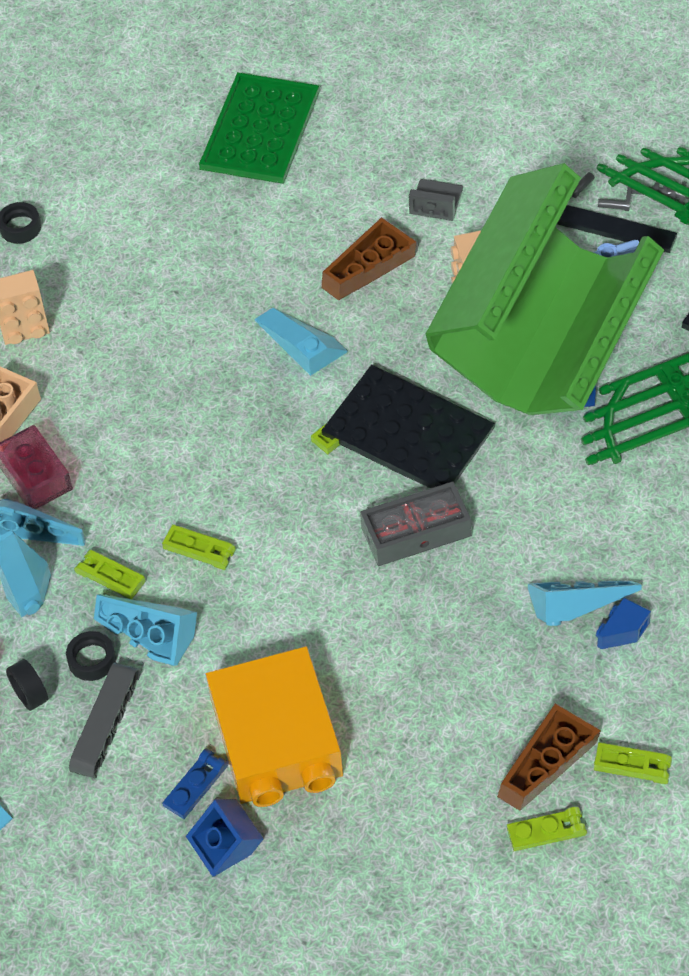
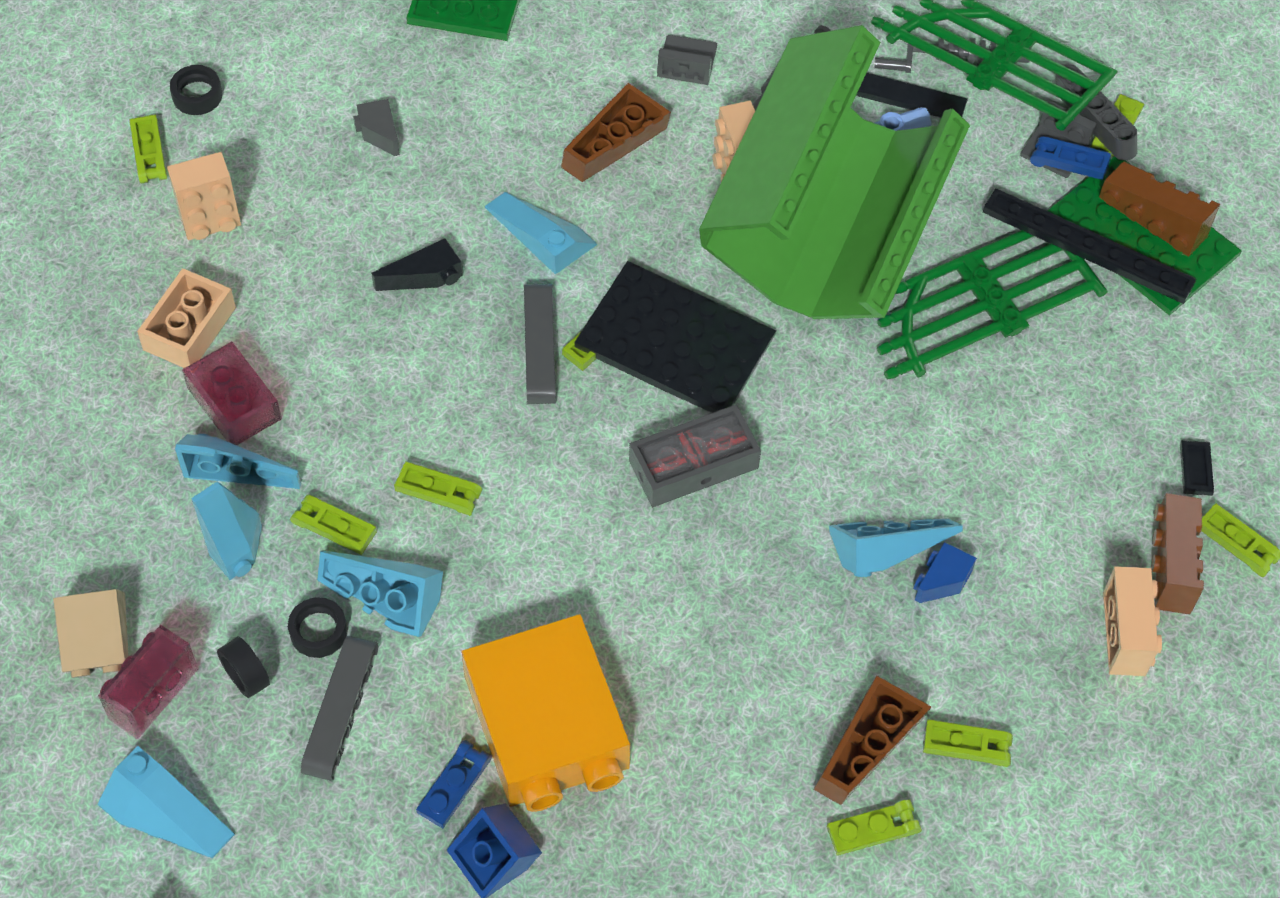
camera: 10 degrees left, 5 degrees up
none -> dark grey slope [353,99,400,156]
none -> black slope [371,238,463,291]
none -> dark grey beam [524,284,556,404]

